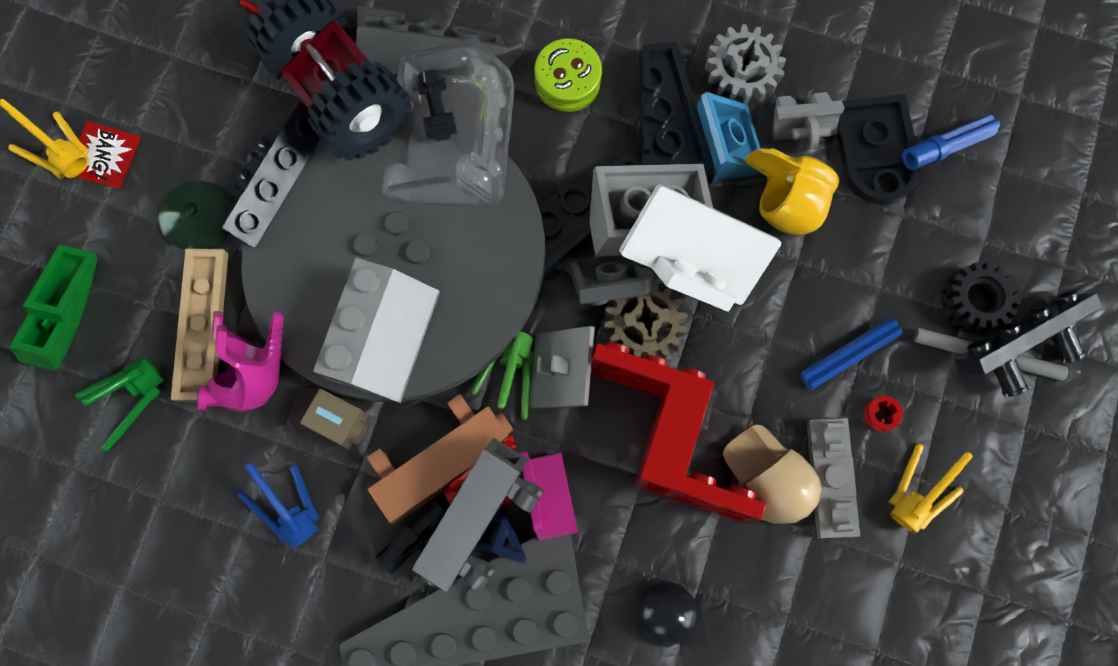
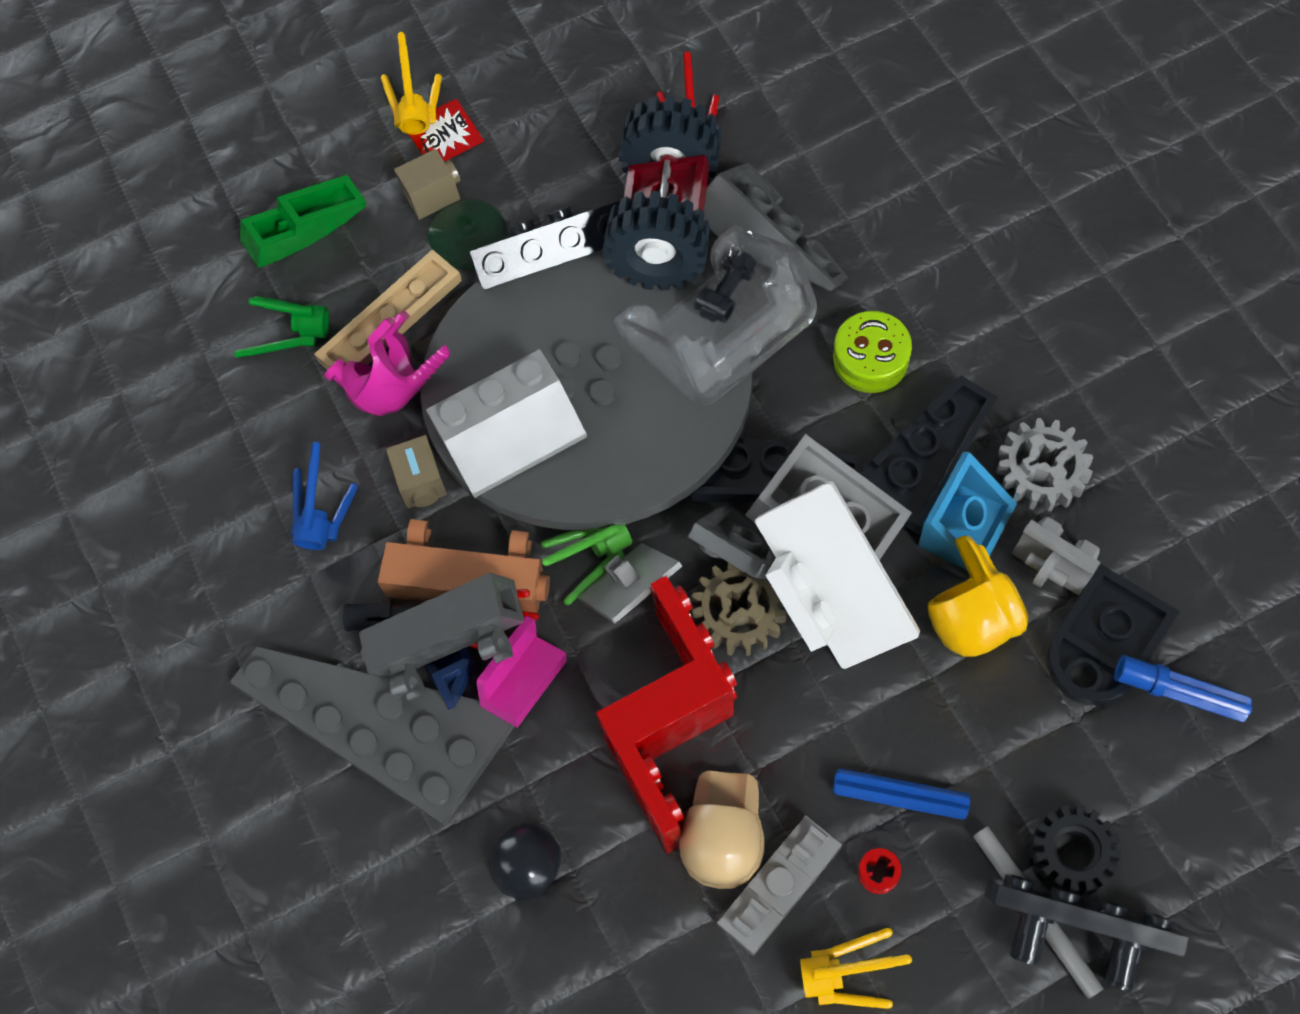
camera: 55 degrees right, 10 degrees down
none -> dark tan brick [394,149,461,220]

